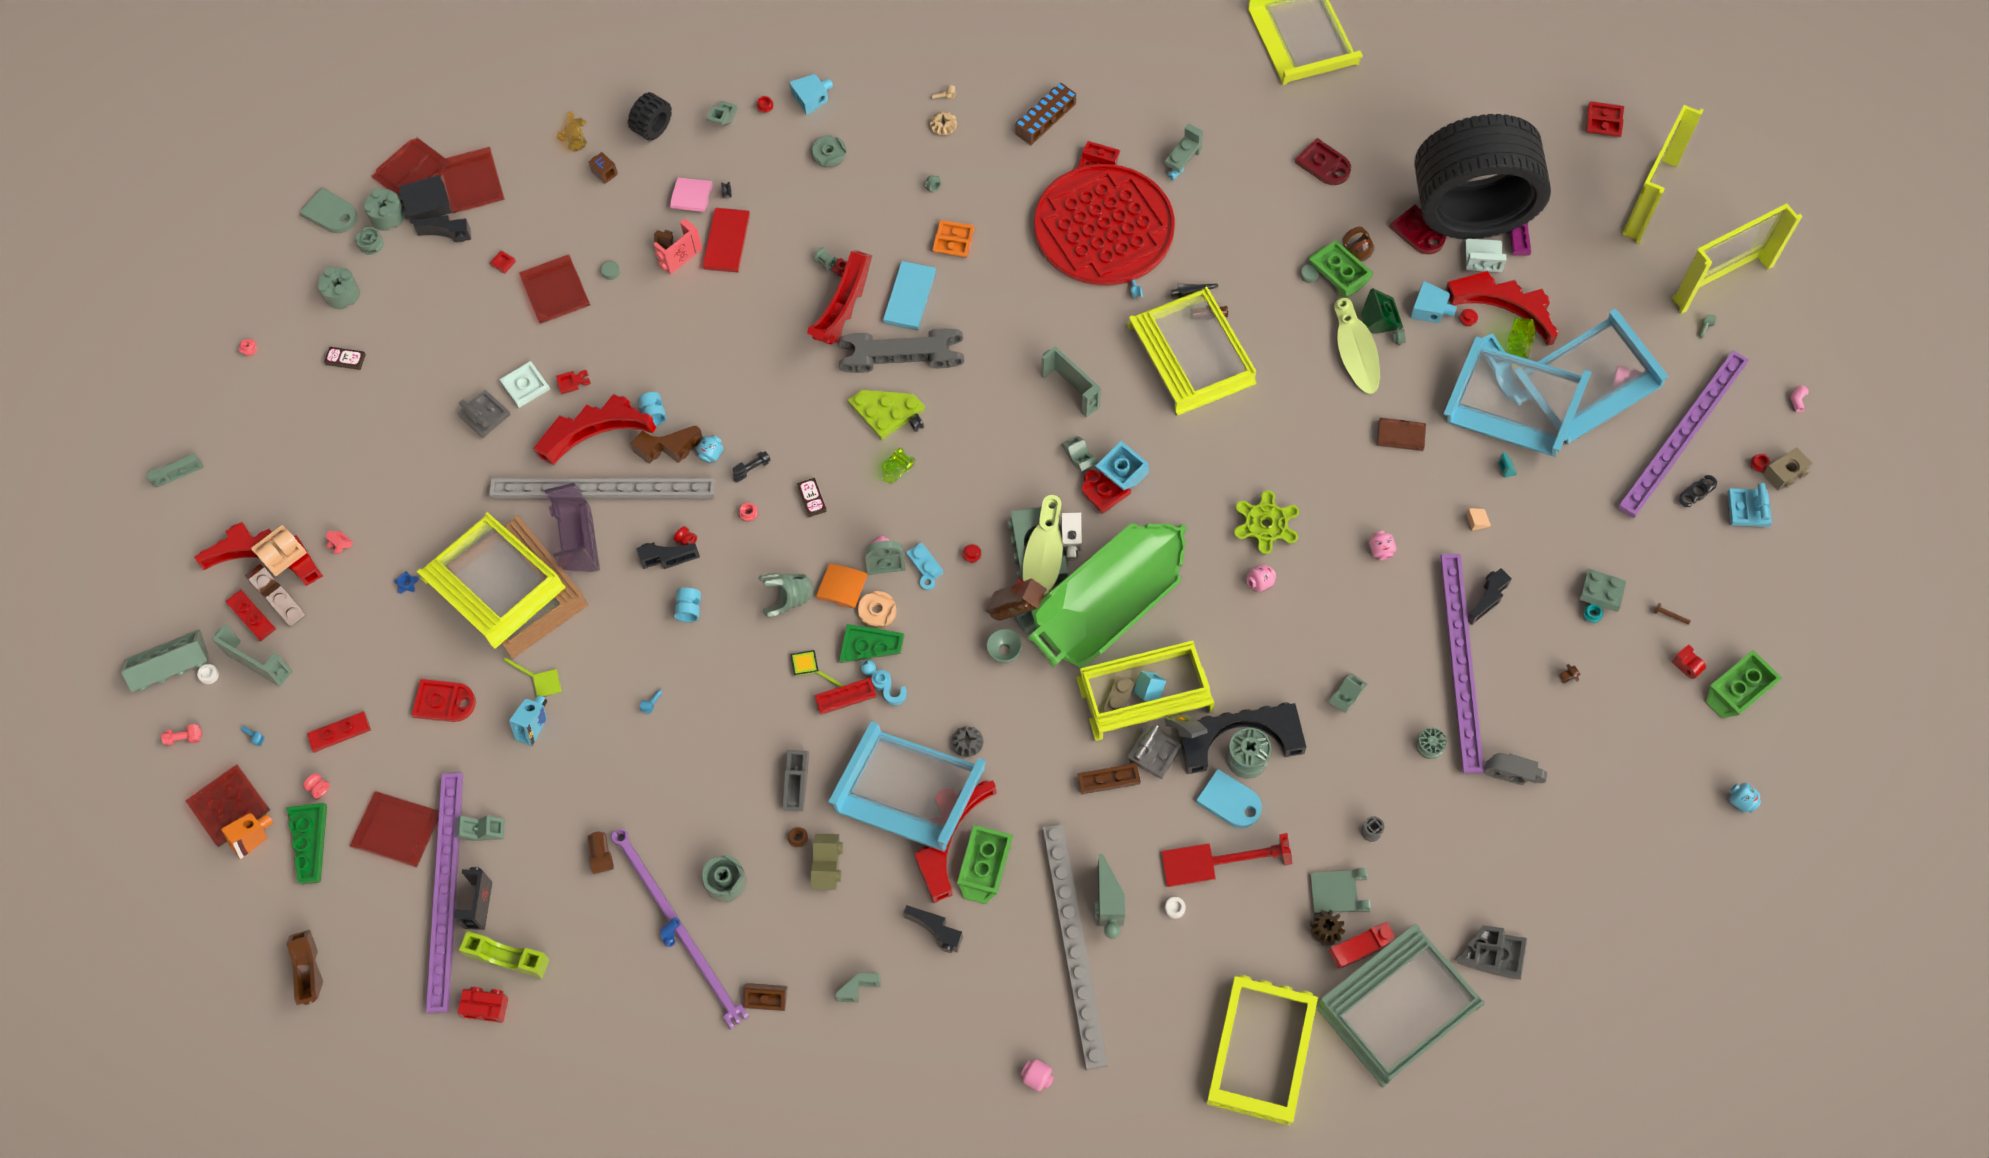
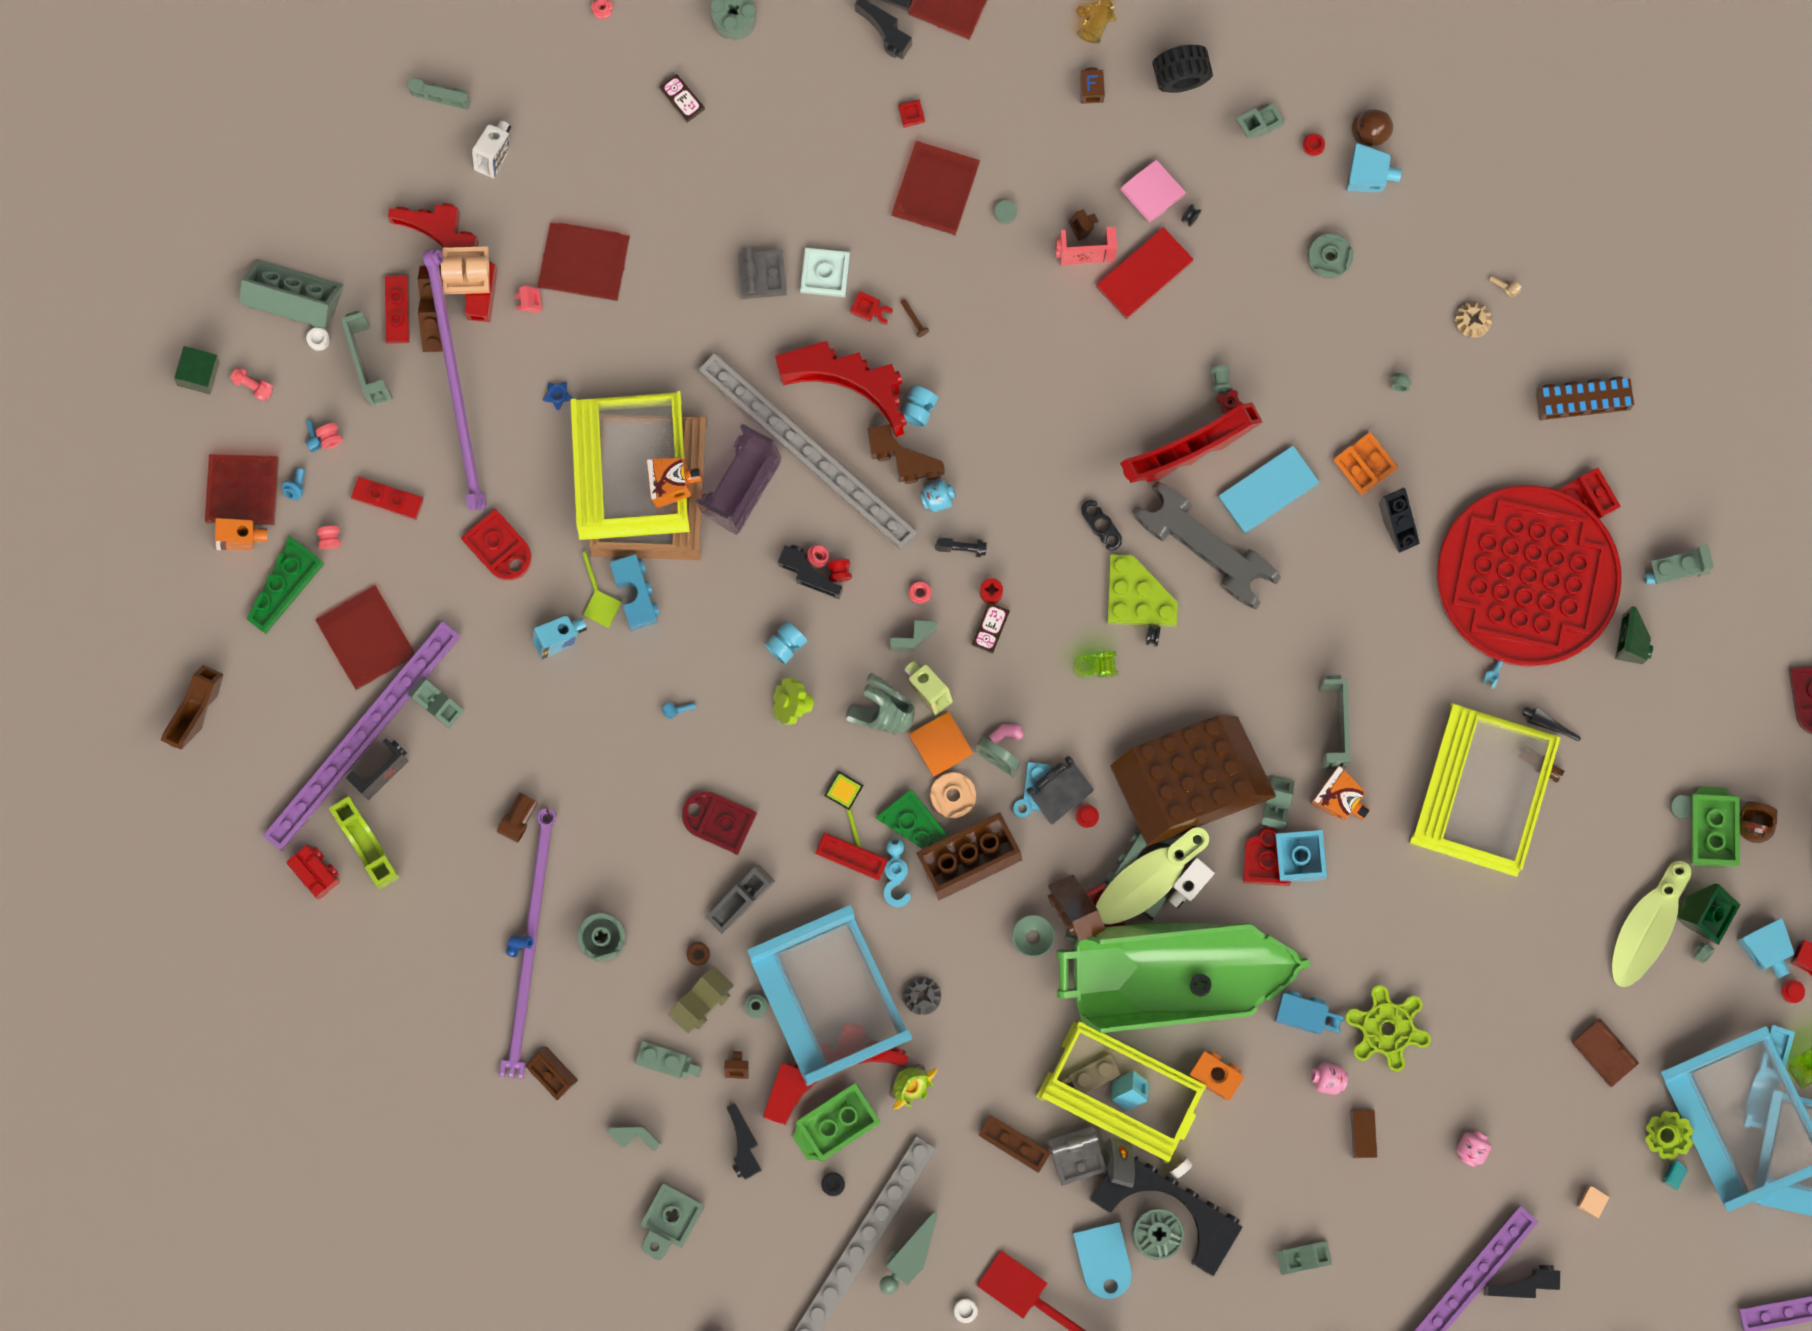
camera: 40 degrees right, 15 degrees up
none -> dark green head [174,346,220,395]
none -> dark azure plate [282,468,306,500]
none -> coral wheel [315,423,343,449]
none -> medium lavender hinge [423,249,487,510]
none -> white torso [472,121,511,179]
none -> clear red piece [537,222,630,301]
none -> dark azure arch [610,554,660,631]
none -> sand green hinge [635,1041,702,1079]
none -> sand green plate [640,1183,705,1260]
none -> torso [647,458,703,508]
none -> dark red tile [682,791,757,856]
none -> reddish brown tile [724,1051,749,1079]
none -> sand green plate [744,994,768,1018]
none -> lime plant [773,677,814,725]
none -> coral plate [806,545,829,568]
none -> black plate [821,1172,845,1196]
none -> lime hair [889,1064,937,1110]
none -> sand green slope [890,620,937,652]
none -> reddish brown pin [901,299,929,337]
none -> yellowish green torso [905,661,953,716]
none -> reddish brown slope [916,812,1022,901]
none -> red wheel [980,578,1003,604]
none -> black piece [1026,756,1094,825]
none -> black piece [1081,500,1122,551]
none -> reddish brown slope [1110,715,1276,846]
none -> white tile [1169,1157,1192,1179]
none -> orange brick [1188,1050,1244,1101]
none -> black bush [1190,974,1212,997]
none -> dark azure brick [1274,991,1345,1035]
none -> torso [1311,766,1371,821]
none -> reddish brown slope [1350,1110,1377,1159]
none -> reddish brown helmet [1352,109,1393,146]
none -> black slope [1379,487,1420,553]
none -> dark green slope [1615,606,1653,664]
none -> lime plant [1645,1111,1694,1159]

